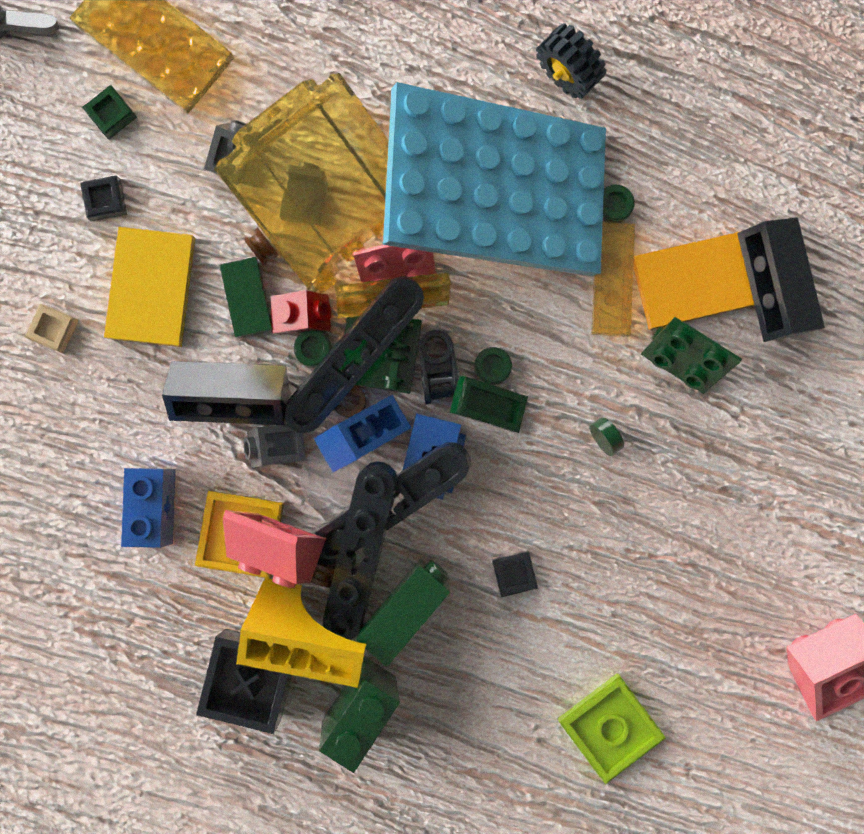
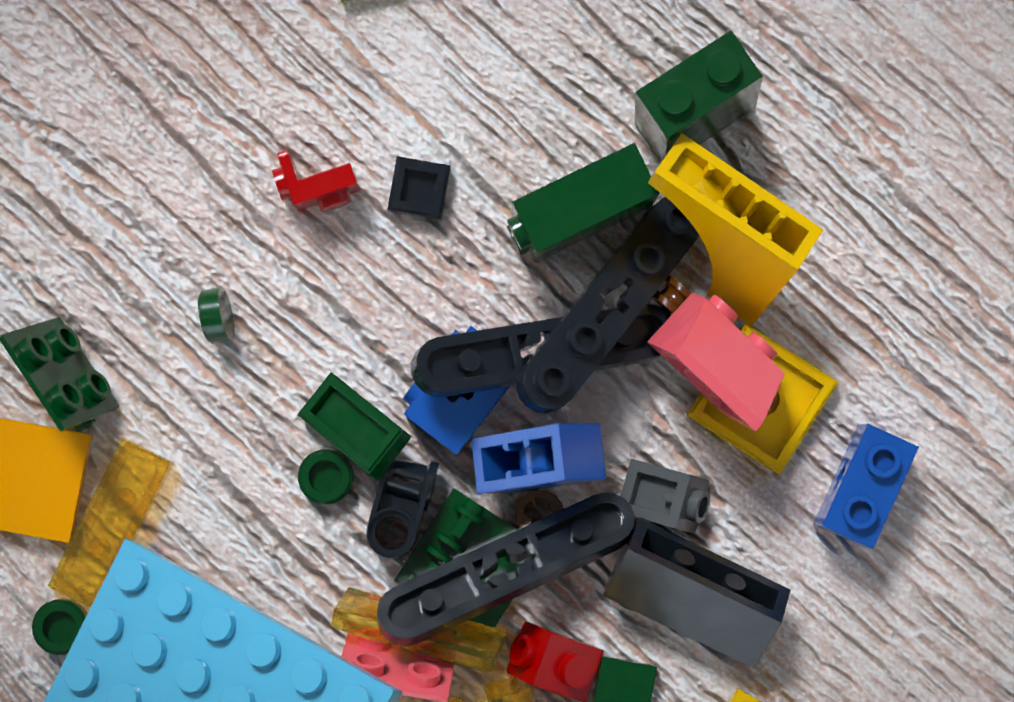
camera: 155 degrees left, 0 degrees up
black brick [196,629,292,734] -> none
dark green tile [294,330,332,368] -> none
none -> red bracket [272,150,360,212]

